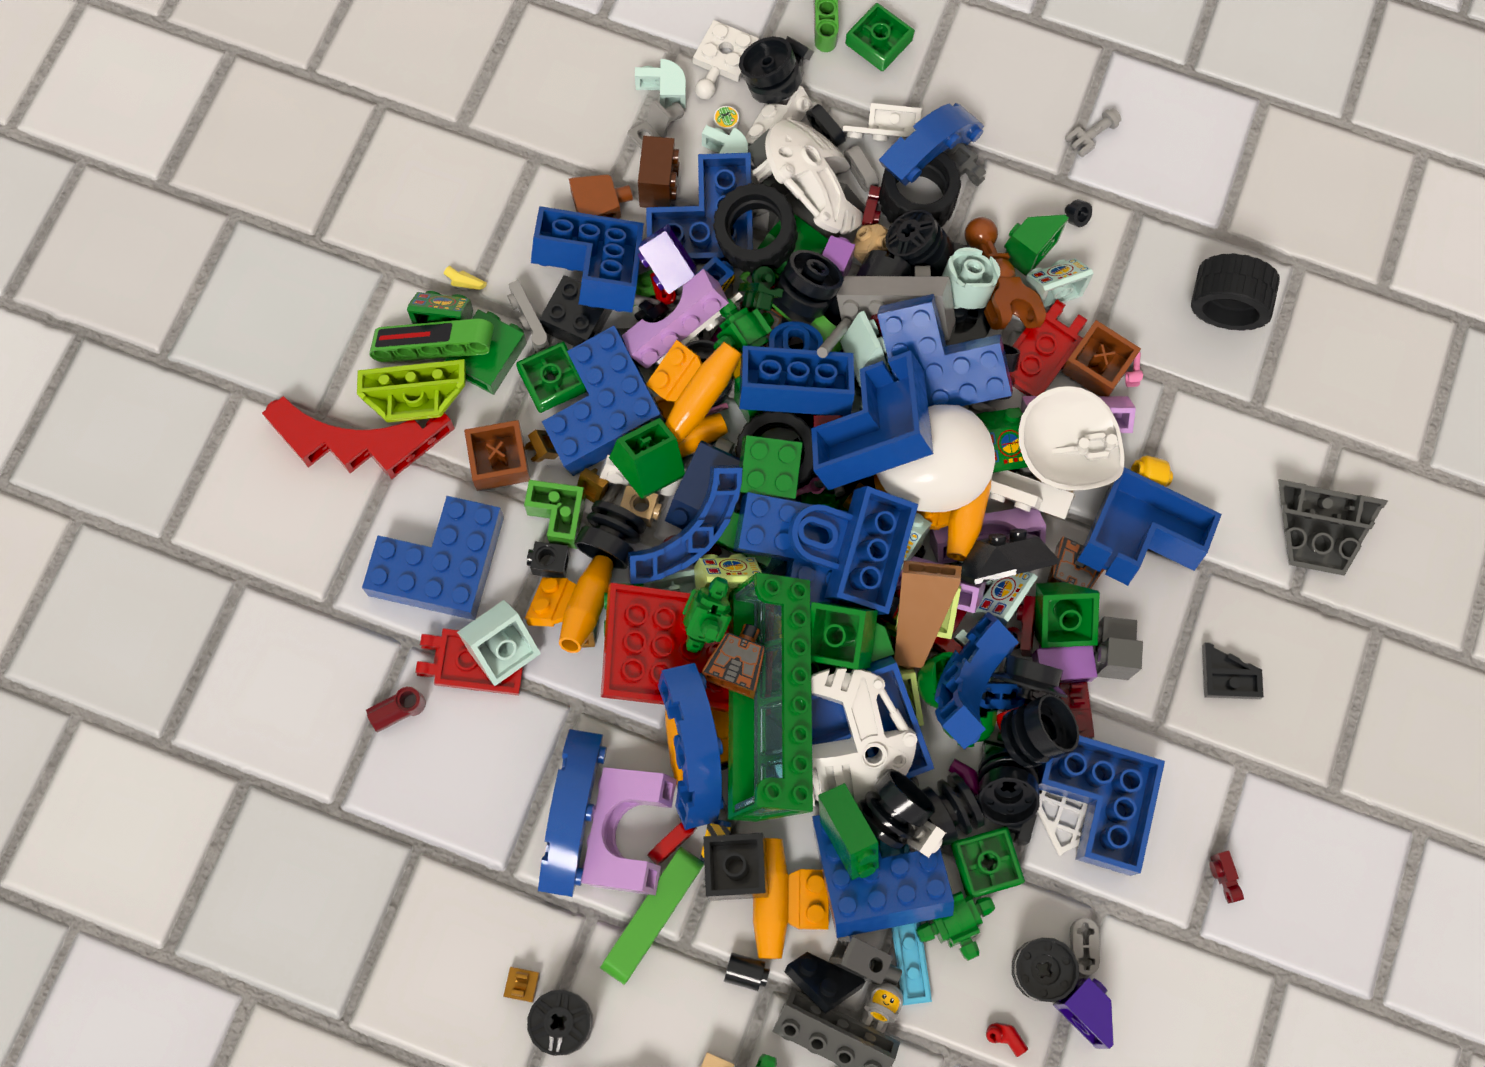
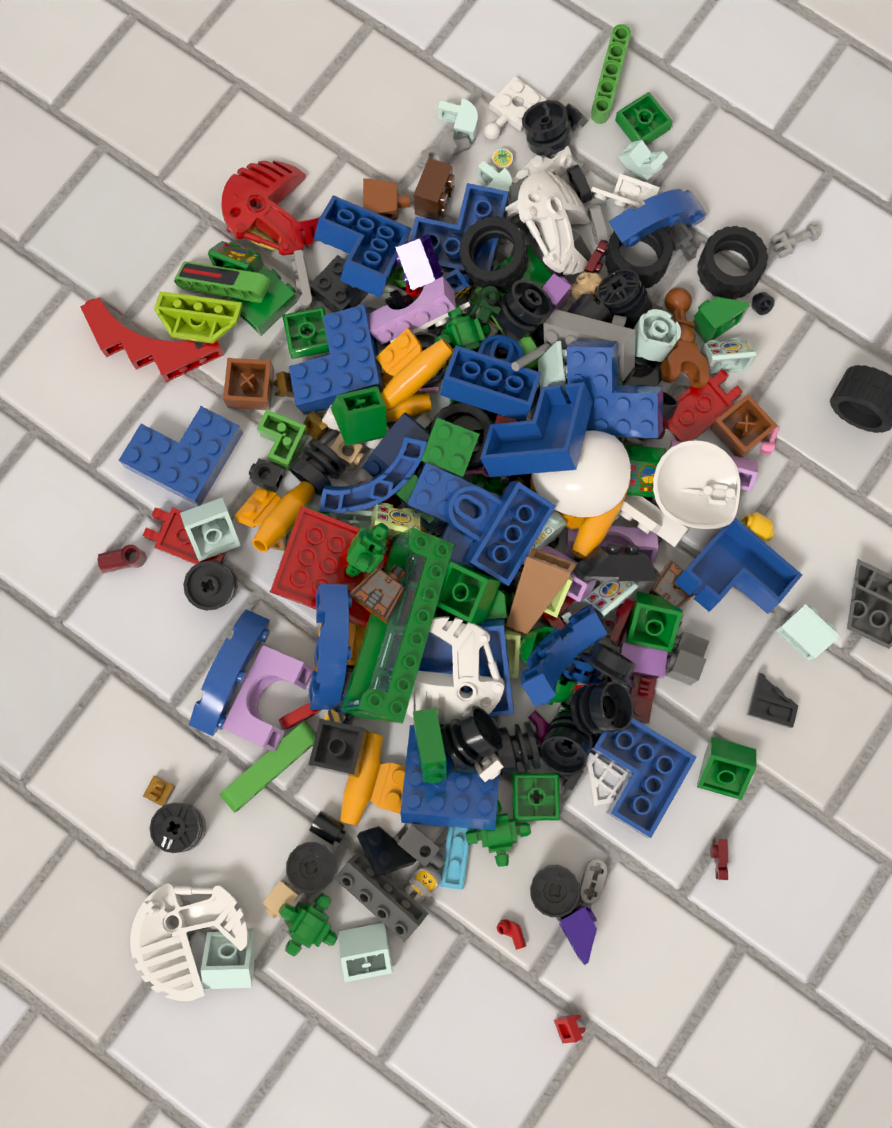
camera: 20 degrees right, 5 degrees up
none -> black wheel [183,560,238,611]
none -> red piece [221,161,320,256]
none -> black wheel [286,842,336,893]
none -> light aqua brick [617,140,668,180]
none -> black tyre [697,226,768,300]
none -> green slope [697,737,757,800]
none -> light aqua slope [776,604,840,661]

